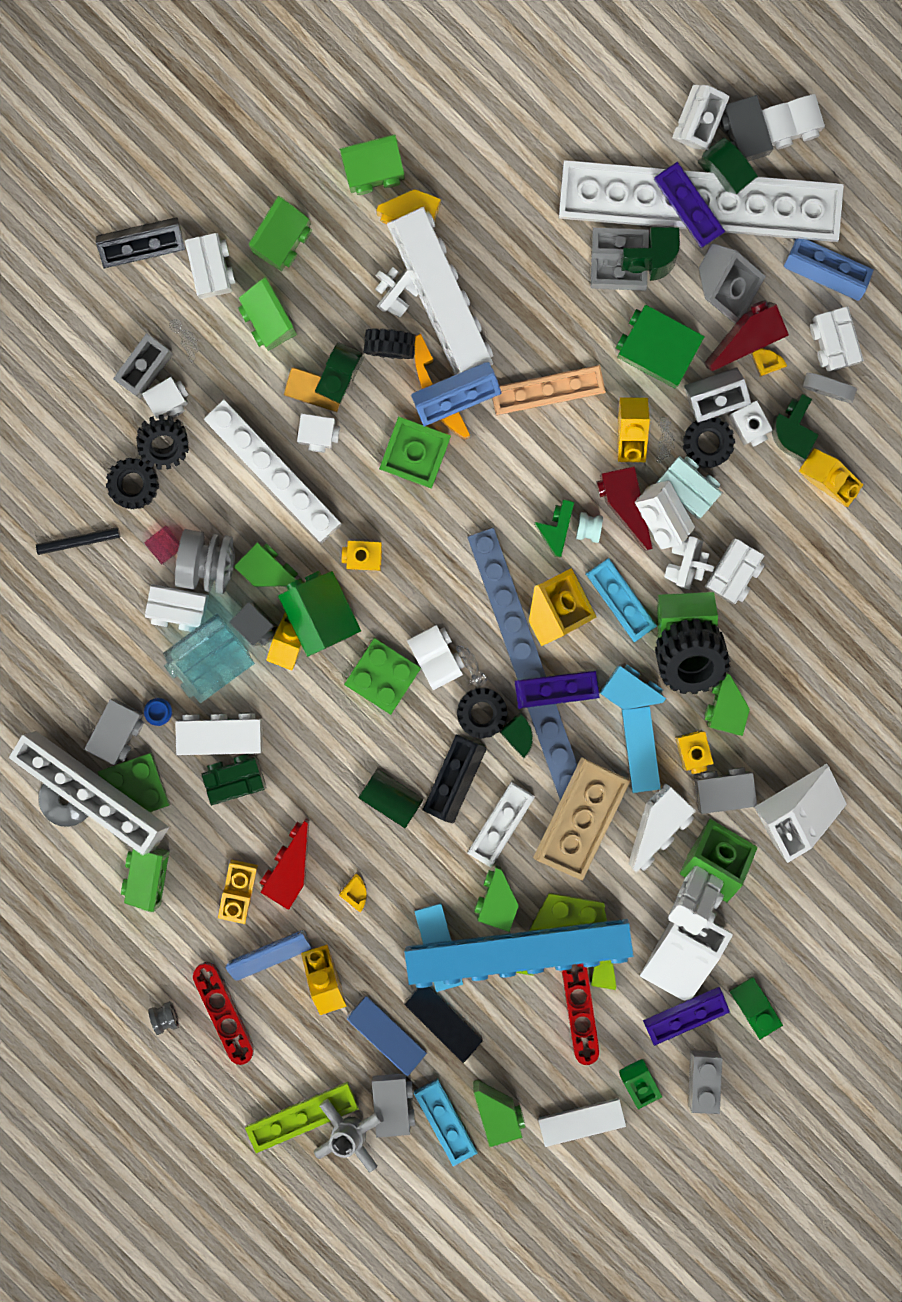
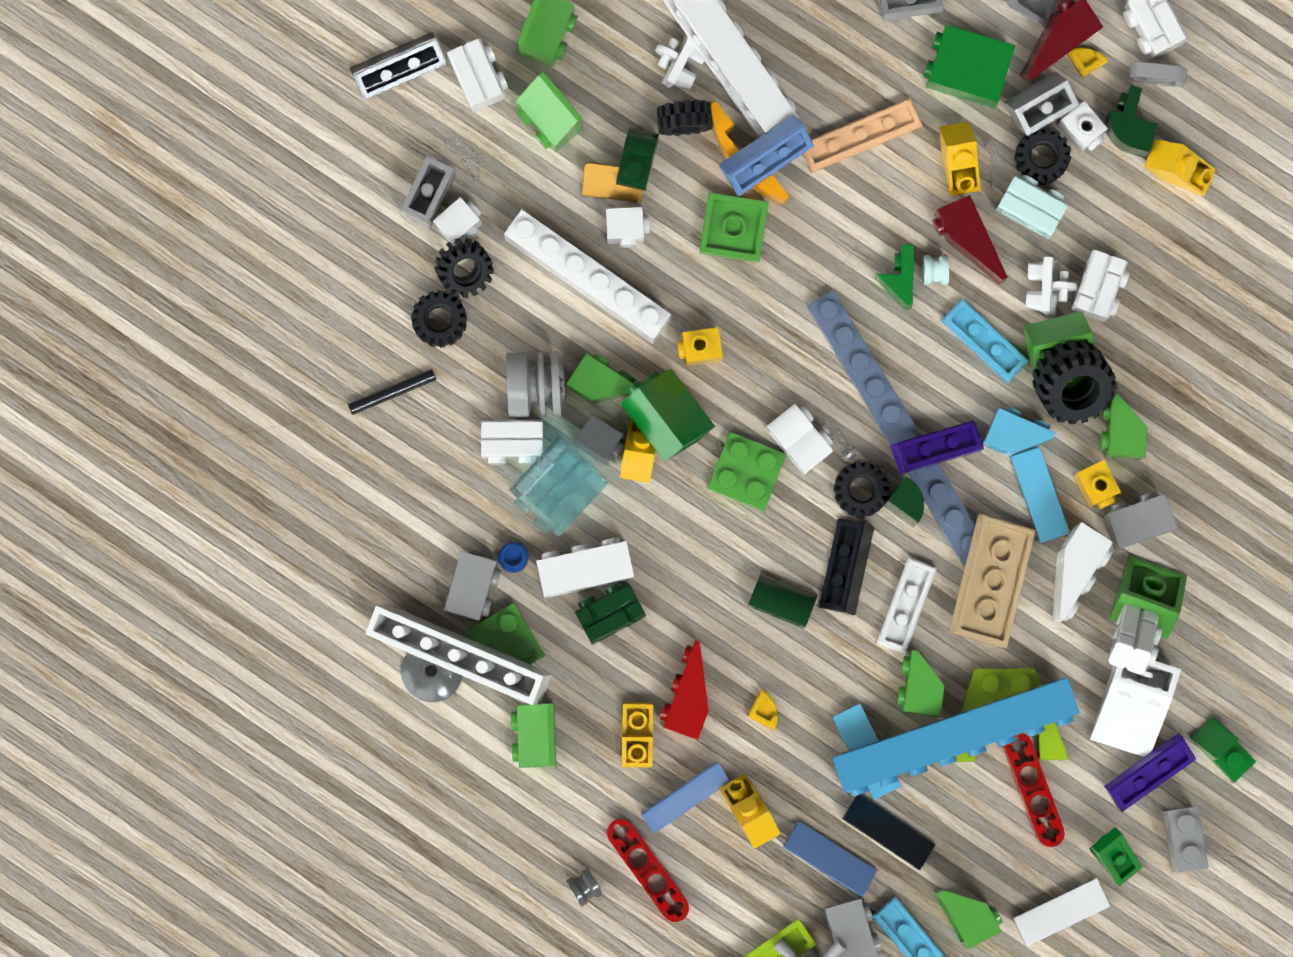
camera: 15 degrees left, 5 degrees down
clear pink plate [144,526,180,565] -> none
yellow slope [529,568,597,646] -> none
white brick [635,480,695,549] -> none
white slope [754,764,847,863] -> none

